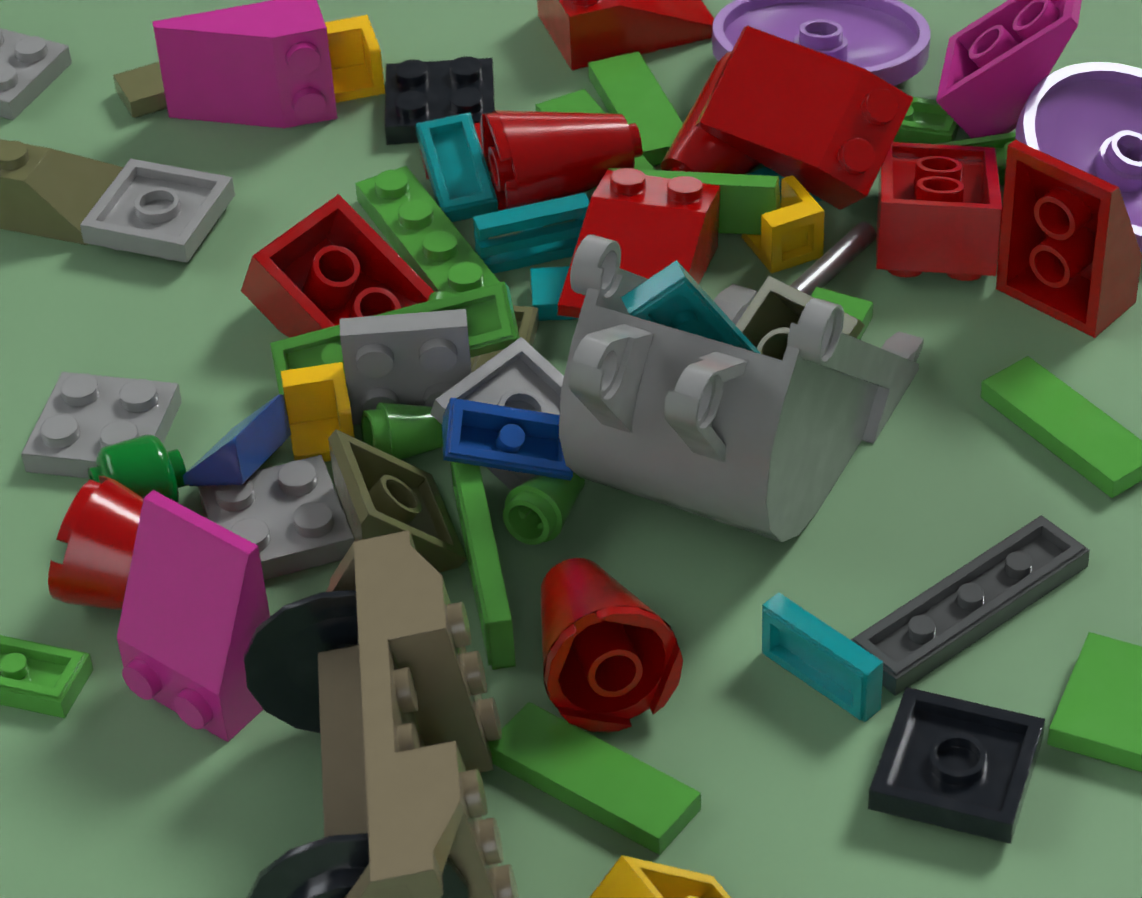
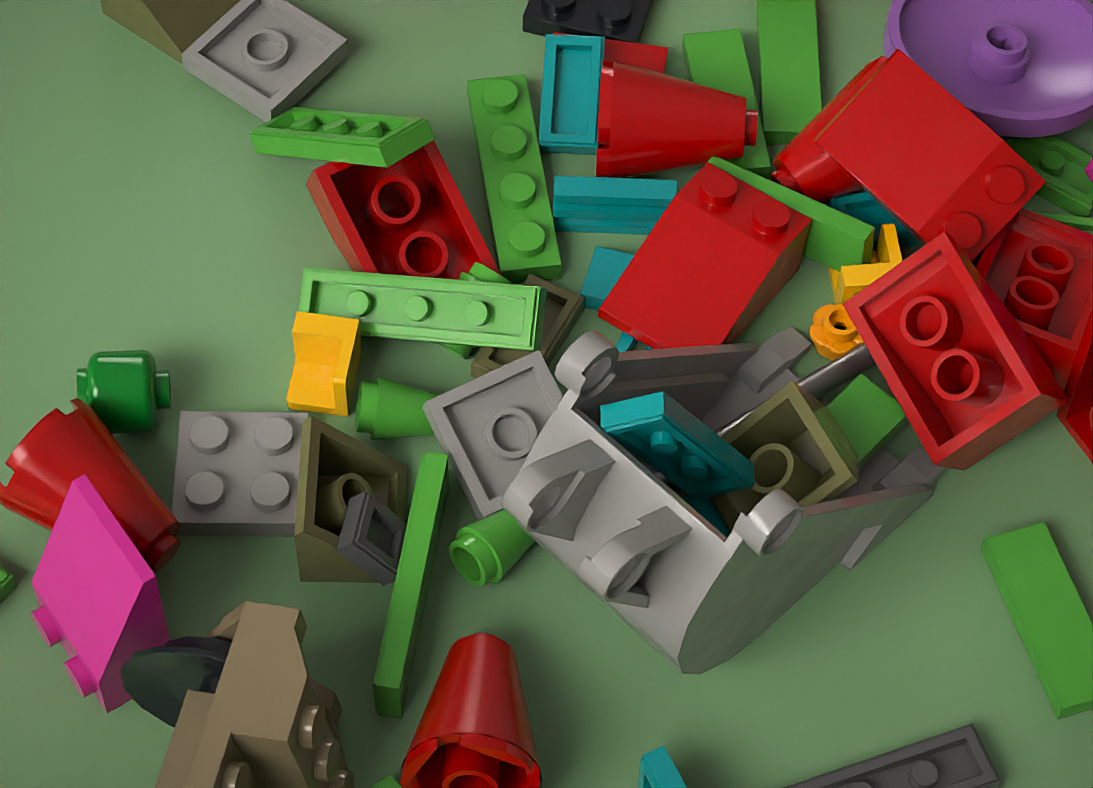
camera: 15 degrees right, 15 degrees up
light grey plate [21,372,182,479] -> none
blue slope [183,394,291,486] -> none
light grey plate [340,309,472,425] -> none
blue slope [442,398,573,480] -> none
none -> bright green tile [249,107,435,168]
none -> dark grey tile [336,491,407,586]
none -> light orange plate [809,304,864,360]
none -> red slope [842,231,1069,471]

